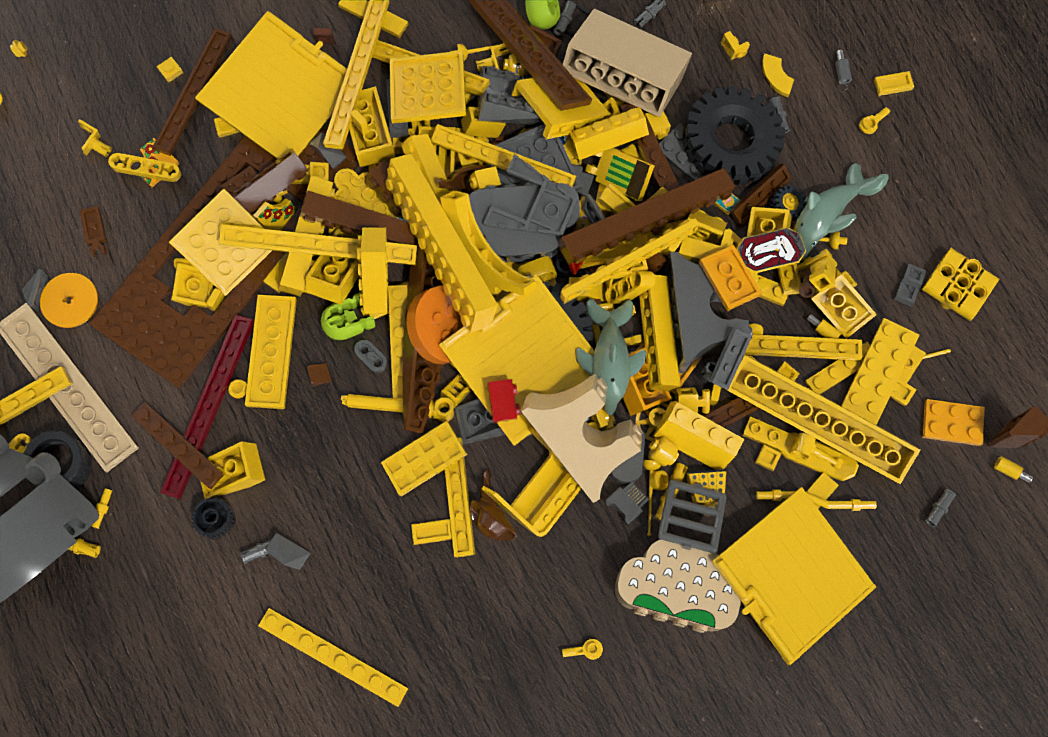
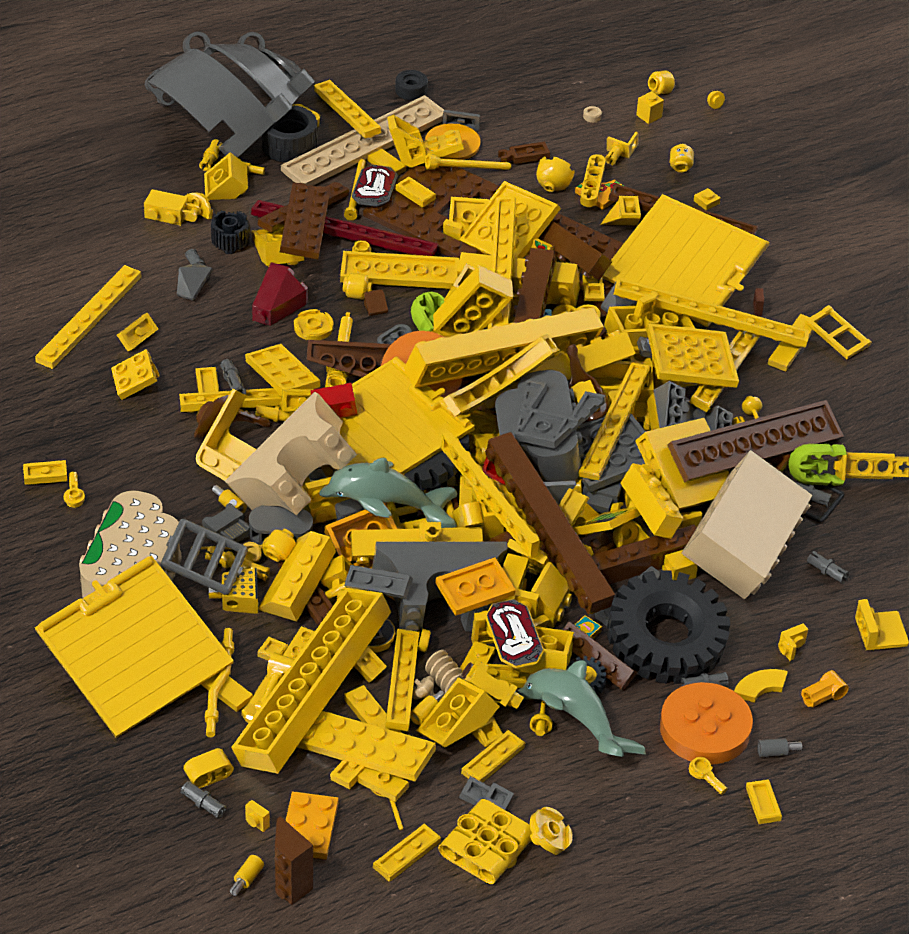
camera: 90 degrees right, 30 degrees down
none -> yellow plate [23,460,67,485]
none -> yellow plate [111,349,159,400]
none -> yellow plate [117,313,158,351]
none -> yellow brick [144,189,201,226]
none -> yellow beam [183,748,234,788]
none -> yellow plate [185,192,213,219]
none -> yellow slope [204,152,248,200]
none -> yellow piece [212,485,247,513]
none -> dark grey pin [220,359,246,395]
none -> yellow plate [245,800,270,832]
none -> dark red slope [252,262,308,326]
none -> yellow pin [256,405,295,422]
none -> reddish brown plate [279,182,330,260]
none -> yellow panel [280,389,314,411]
none -> yellow tile [294,309,333,340]
none -> yellow head [343,273,373,300]
none -> yellow bar [344,159,366,220]
none -> shield [352,165,398,206]
none -> yellow tile [367,149,406,175]
none -> yellow tile [373,823,441,882]
none -> yellow bracket [387,115,464,167]
none -> yellow tile [396,177,436,207]
none -> tan piece [412,676,435,699]
none -> yellow bracket [418,522,442,542]
none -> yellow piece [425,154,511,170]
none -> tan piece [425,650,466,694]
none -> yellow tile [461,730,525,783]
none -> yellow plate [530,807,572,855]
none -> yellow cylinder [536,157,575,192]
none -> tan tile [583,106,602,123]
none -> yellow slope [600,196,641,225]
none -> yellow brick [636,91,664,124]
none -> orange brick [660,682,753,765]
none -> yellow head [670,144,694,172]
none -> light orange piece [801,670,849,707]

